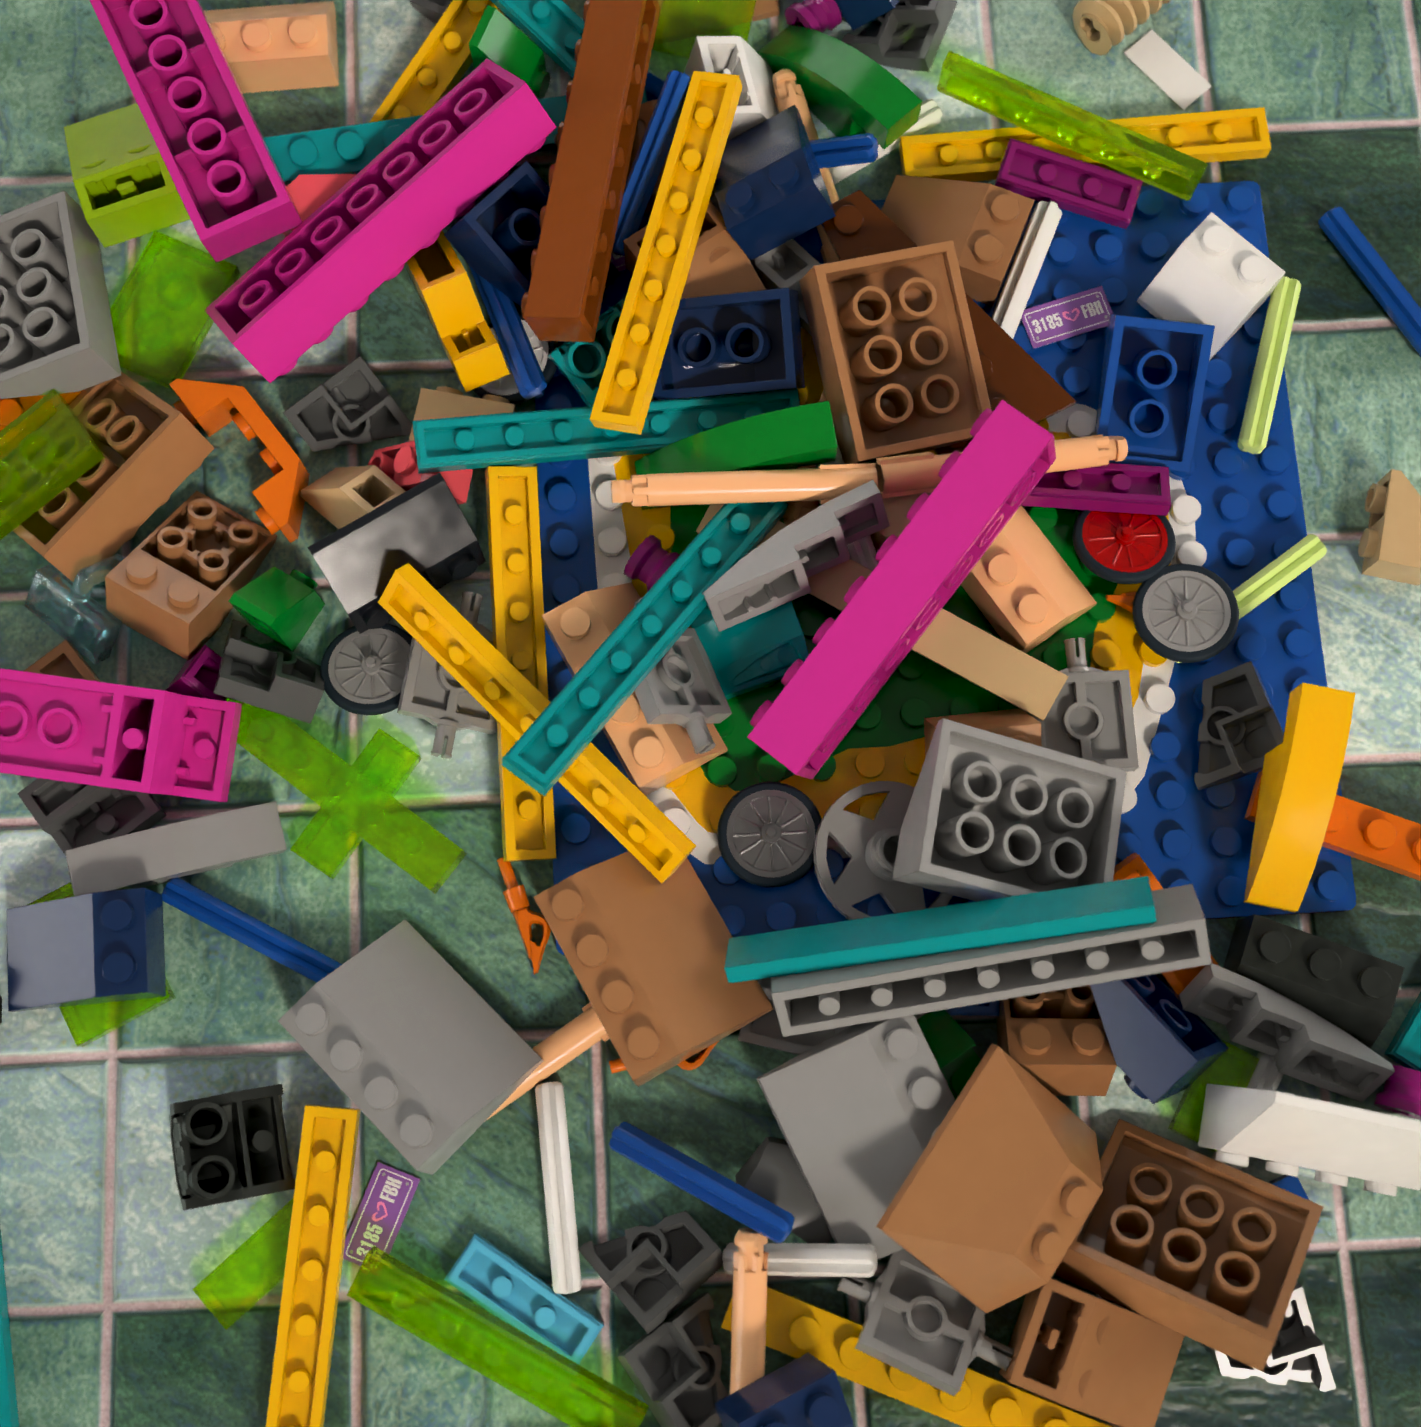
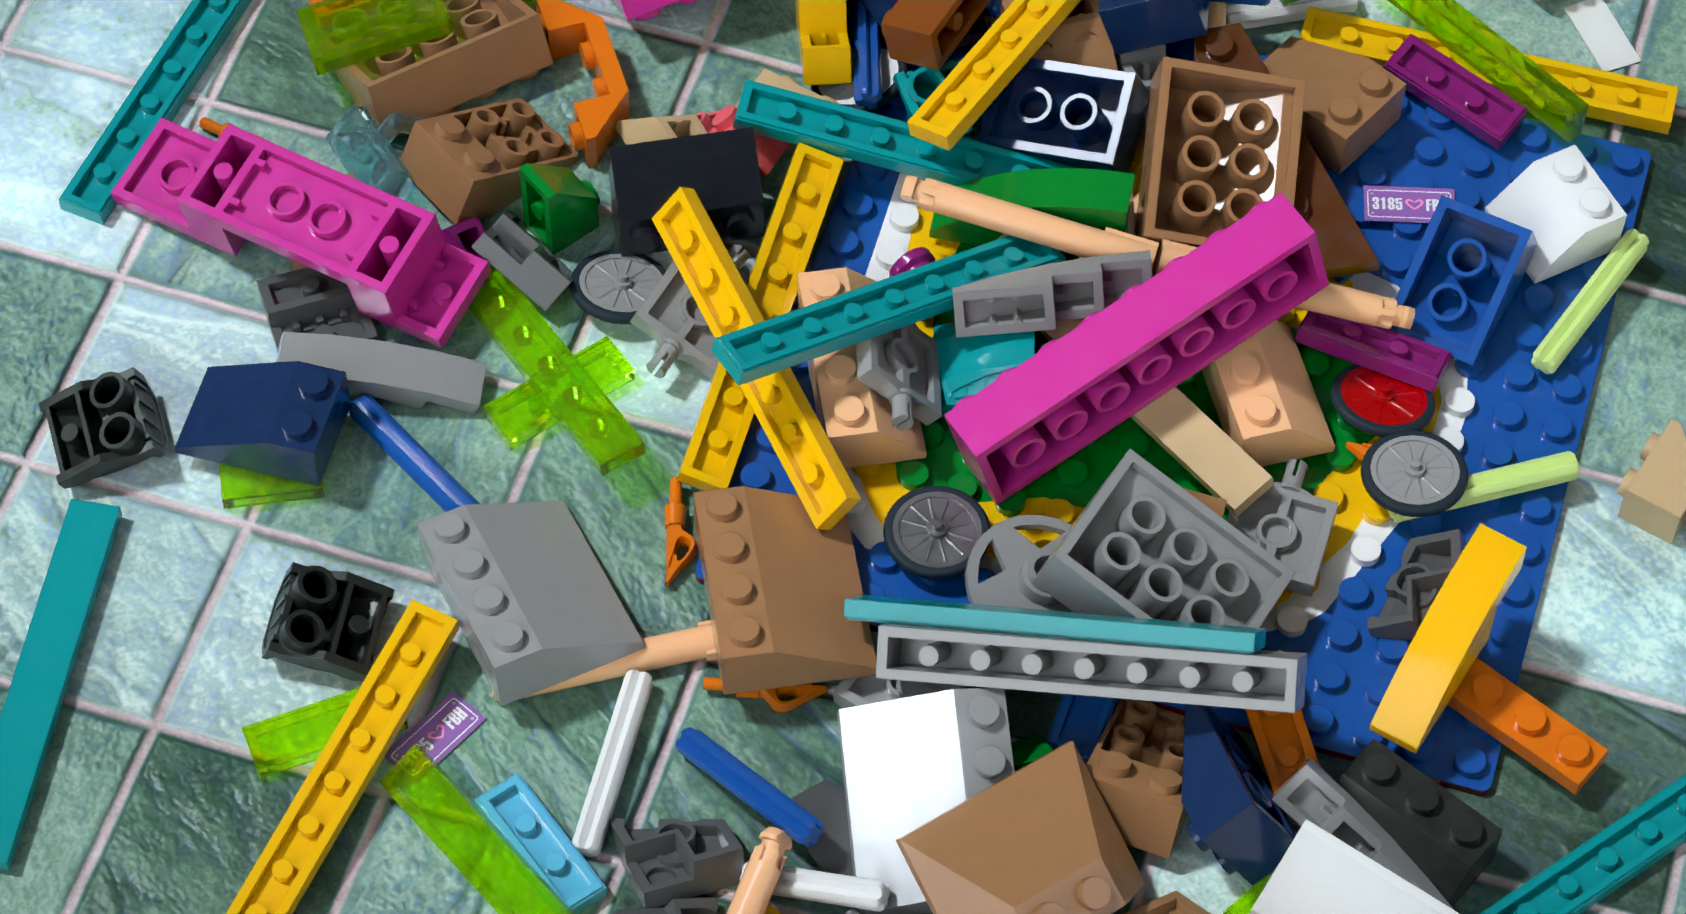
camera: 20 degrees right, 20 degrees down
dark grey slope [283,356,412,452] -> none
white axle [991,201,1062,339] -> none

